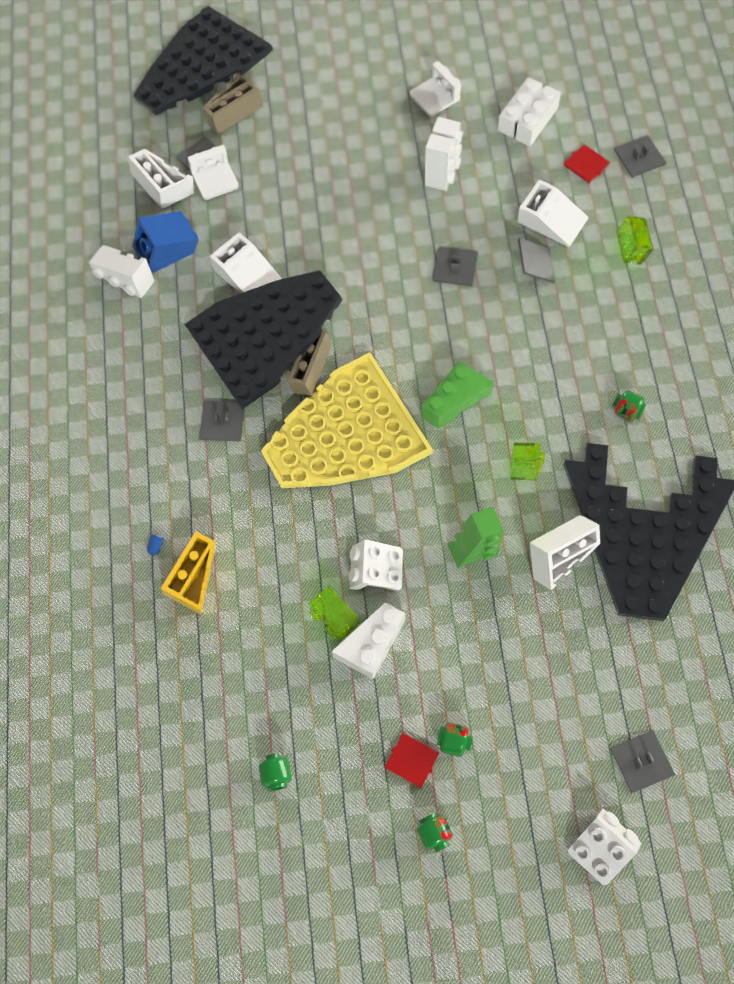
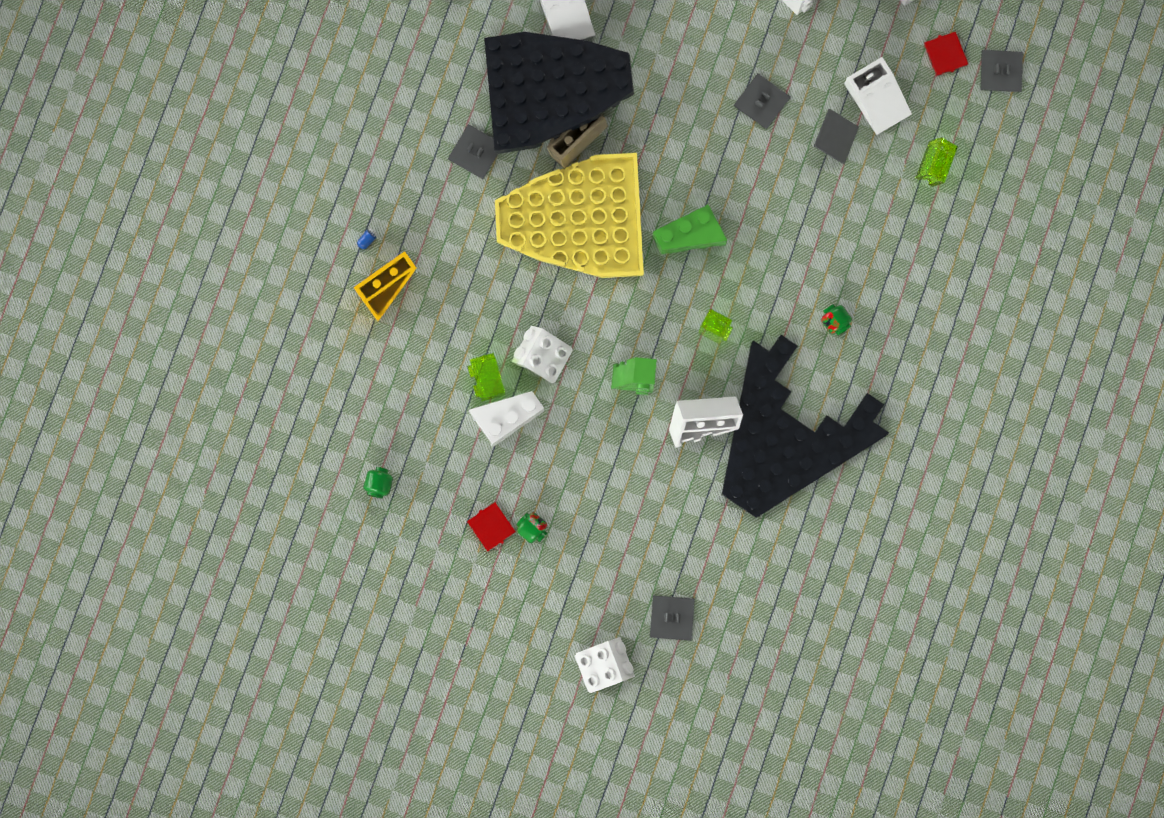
camera: 20 degrees right, 15 degrees up
green head [417,813,453,852] -> none

